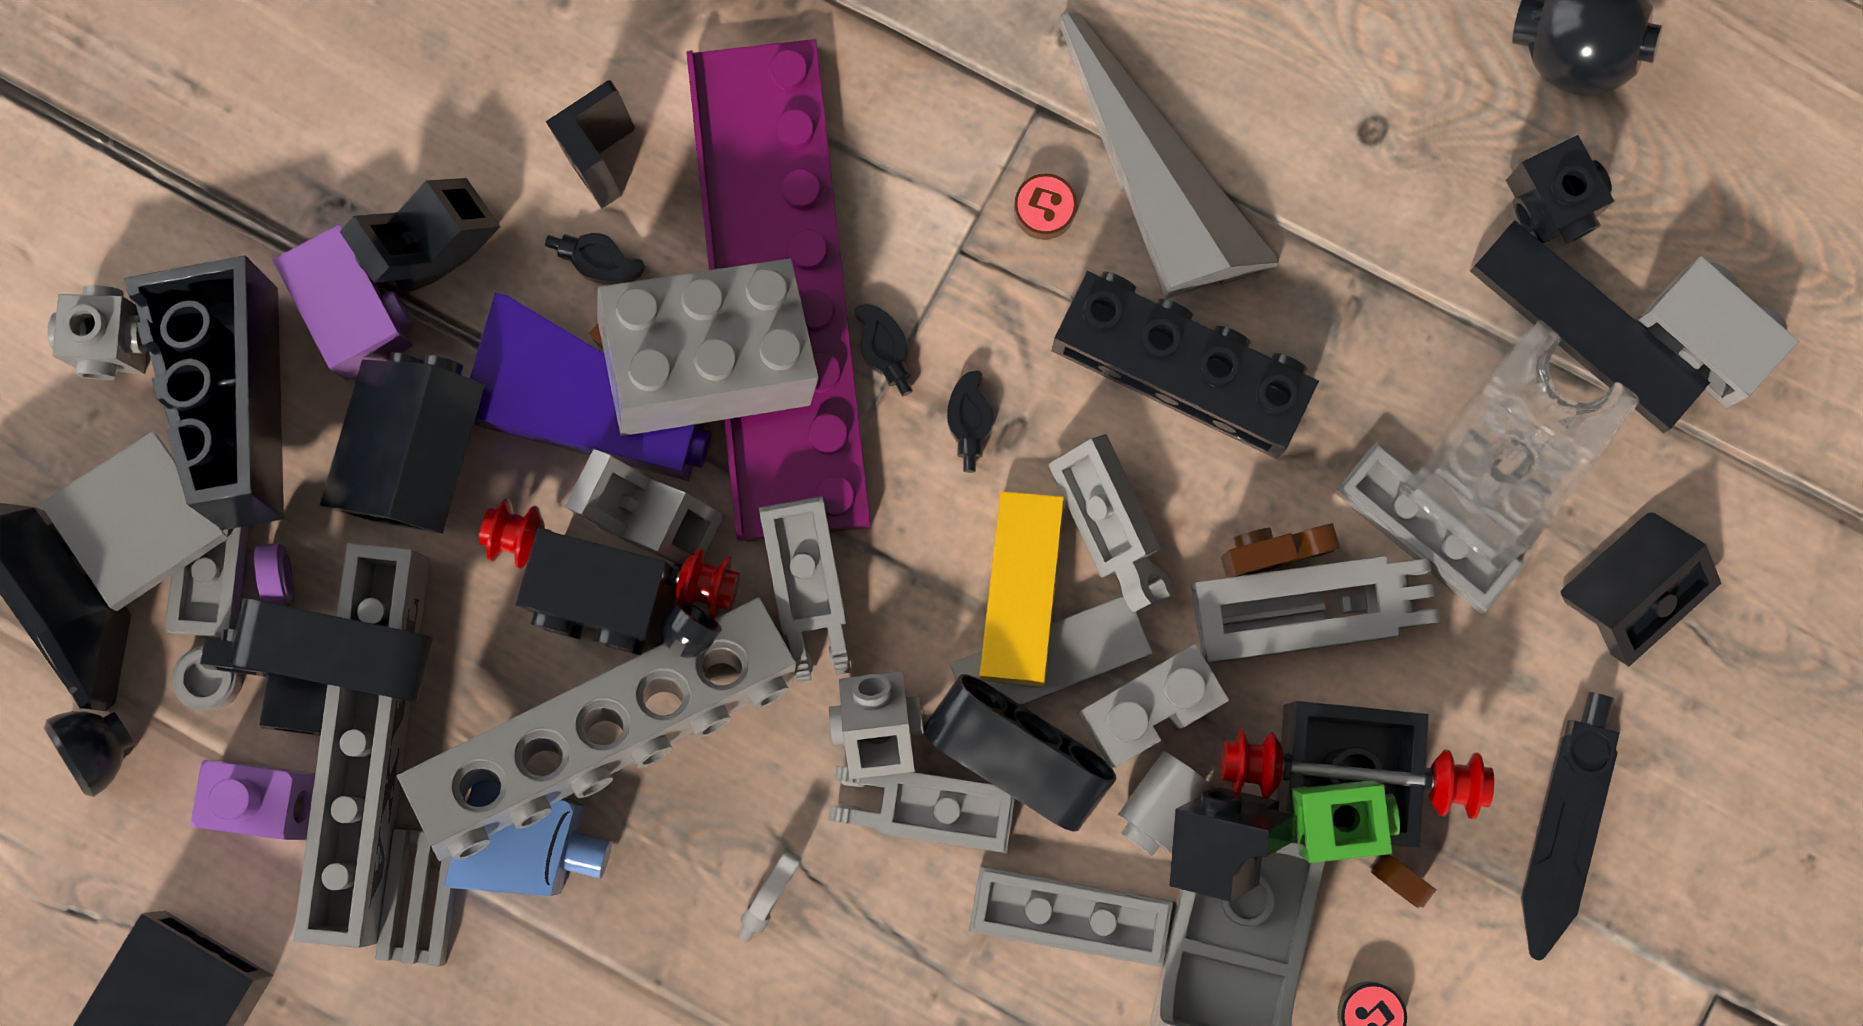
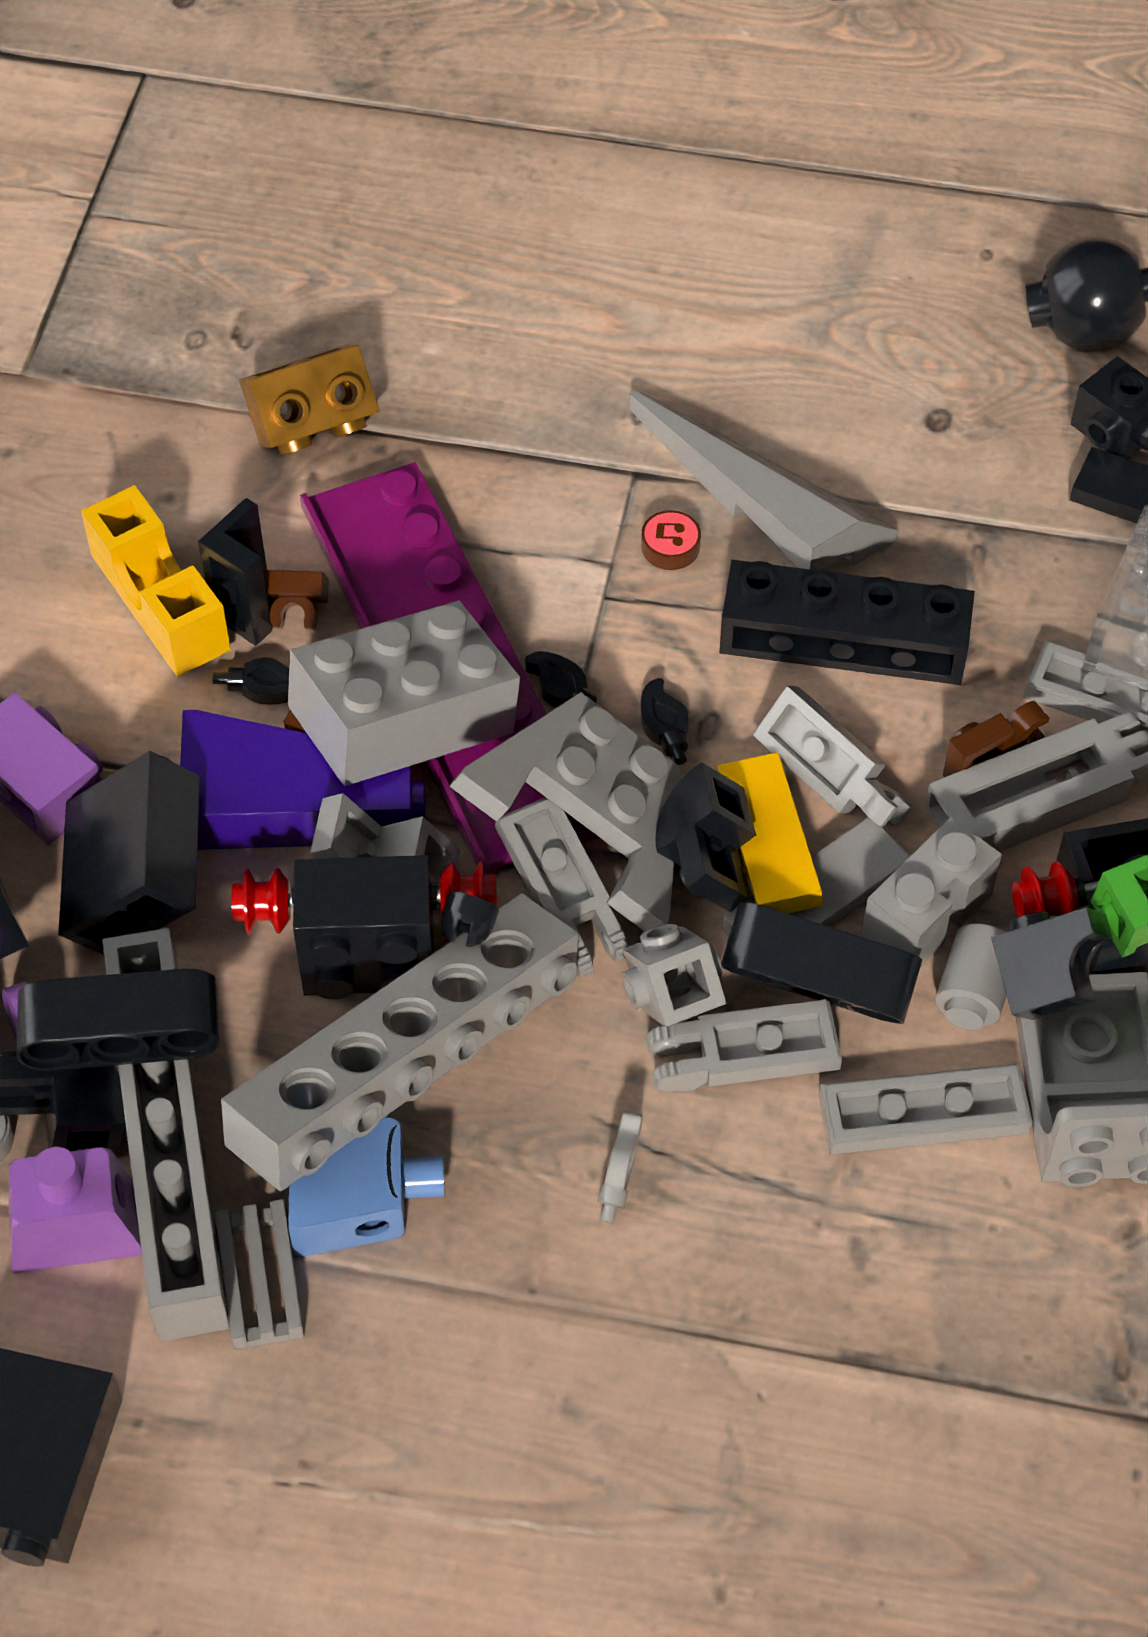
camera: 20 degrees left, 25 degrees down
black brick [340,178,500,293] -> none
none -> yellow arch [81,485,231,677]
none -> reddish brown tile [263,570,329,630]
none -> light grey wing [449,692,681,932]
none -> black brick [655,762,756,912]

